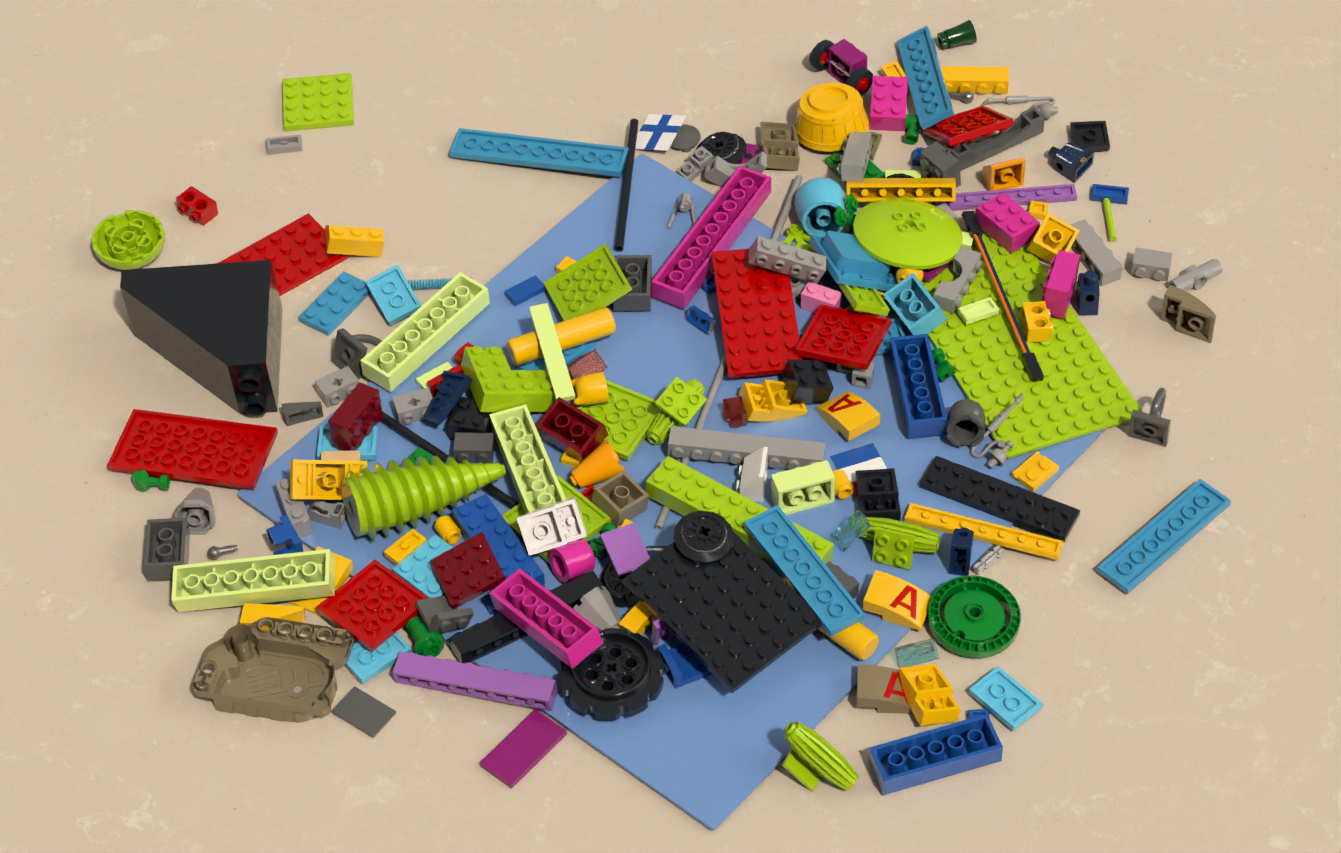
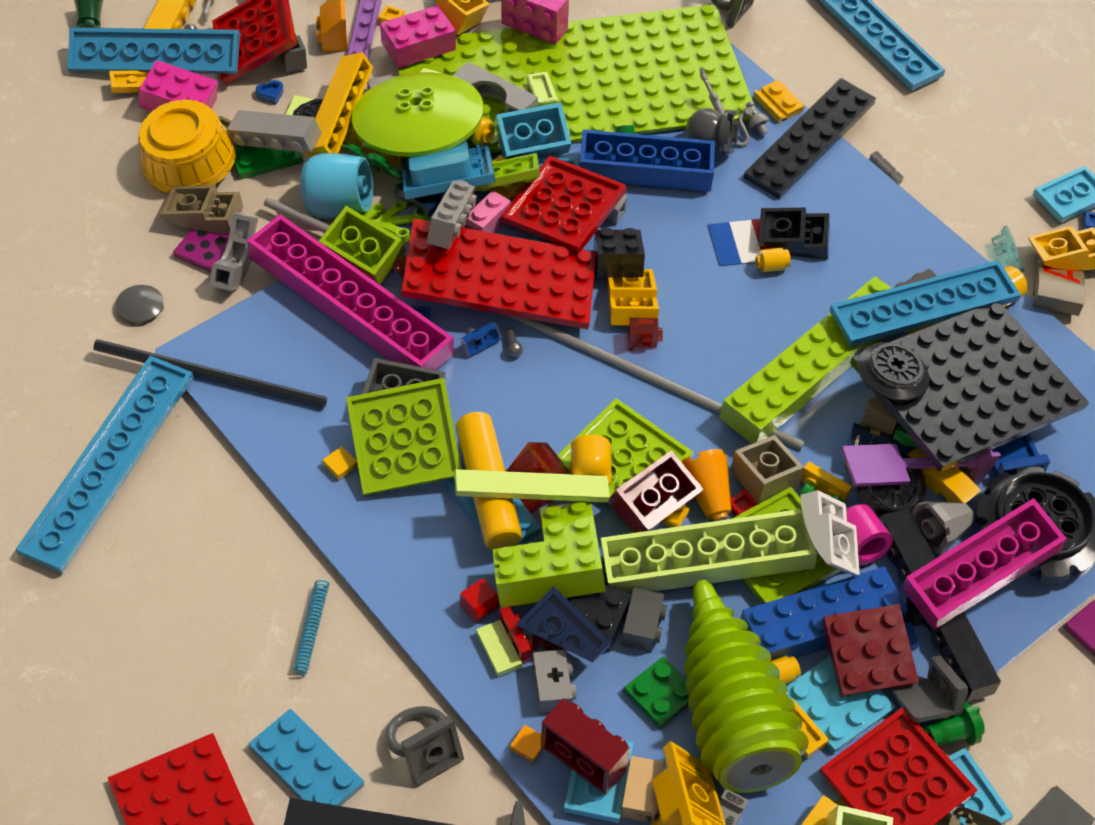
camera: 85 degrees left, 5 degrees up
light grey brick [315,366,359,408] -> none
yellow slope [325,225,384,257] -> none
yellowish green brick [360,272,490,392] -> none
medium azure plate [365,265,421,326] -> none
black piece [381,411,519,509] -> none
medium lavender brick [392,652,558,711] -> none
blue tile [505,275,546,306] -> none
sticker [636,114,686,151] -> none
lime plate [647,376,707,445] -> none
light grey plant [667,193,697,228] -> none
light grey brick [668,426,825,470] -> none
light grey slope [676,146,713,181] -> none
black piece [696,131,747,164] -> none
white slope [736,447,768,502] -> none
yellowish green brick [771,460,835,515] -> none
brick [809,39,873,96] -> none
yellow slope [815,391,880,441] -> none
clear light blue plate [830,510,871,552] -> none
lime plate [856,517,941,570] -> none
yellow slope [863,570,932,631] -> none
green leg [904,114,920,145] -> none
yellow tile [904,503,1063,560] -> none
dark grey brick [920,141,961,188] -> none
green piece [928,575,1021,658] -> none
dark blue torso [949,527,974,576] -> none
piece [962,211,1044,381] -> none
yellow brick [1021,301,1054,342] -> none
none -> lime brick [319,206,406,285]
none -> flat silver piece [505,327,523,358]

